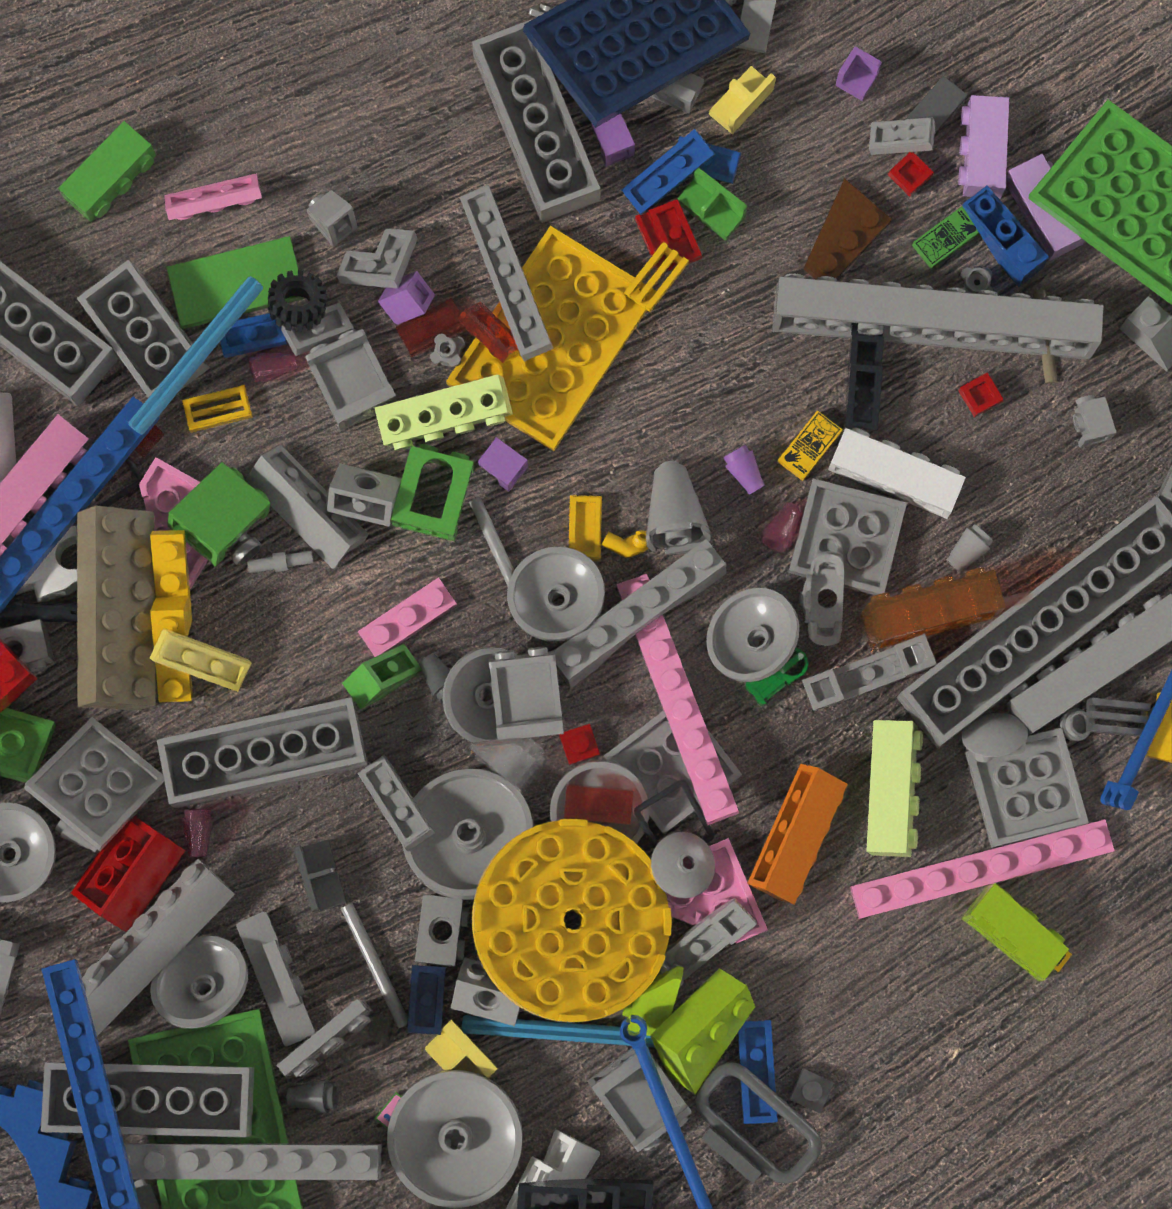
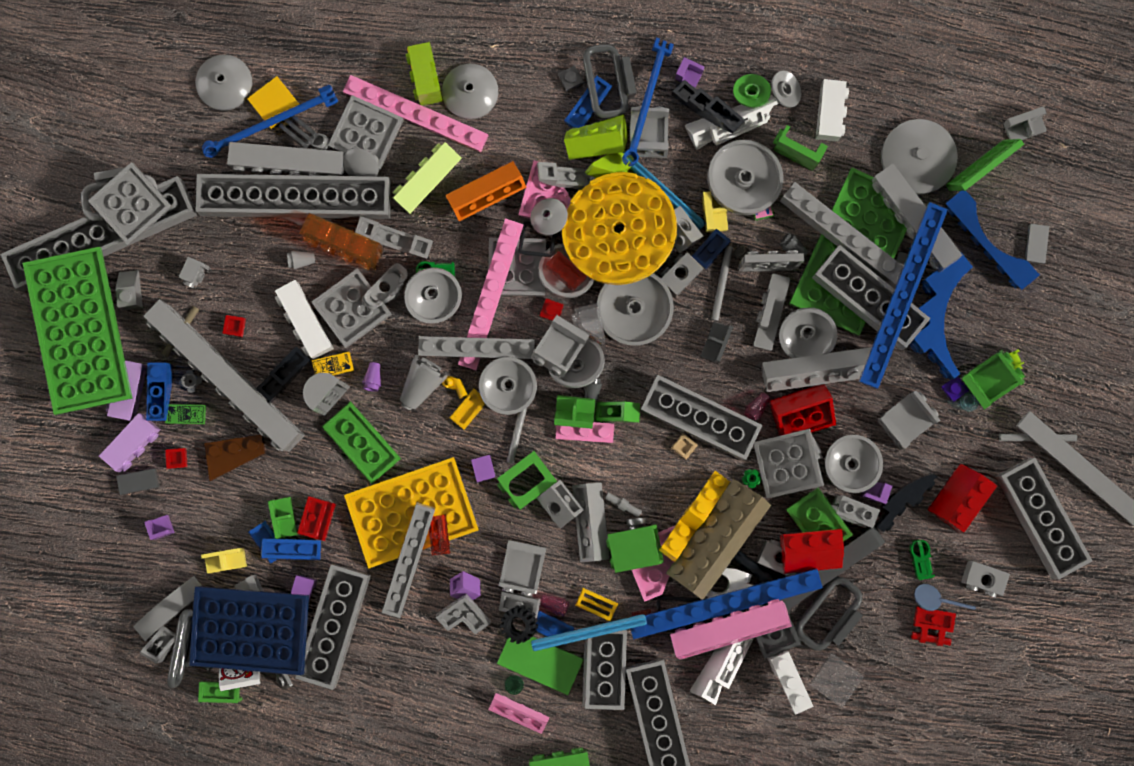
camera: 145 degrees left, 5 degrees up
light yellow tile [150,628,252,692] -> none
light grey slope [307,190,358,247] -> none
light grey tile [357,755,435,852] -> none
yellowish green brick [375,375,513,451] -> none
clear red plate [395,298,467,357] -> none
light grey plate [430,334,465,367] -> none
yellow tile [625,242,689,312] -> none
clear pink cone [762,502,802,552] -> none
light grey plate [869,117,936,155] -> none
none -> light grey brick [303,373,350,416]
none -> bright green tile [321,401,401,484]
none -> light grey dish [442,63,498,120]
none -> clear green plate [504,675,524,695]
none -> bright green panel [554,395,595,429]
none -> tan tile [671,433,698,460]
none -> green plate [742,469,761,488]

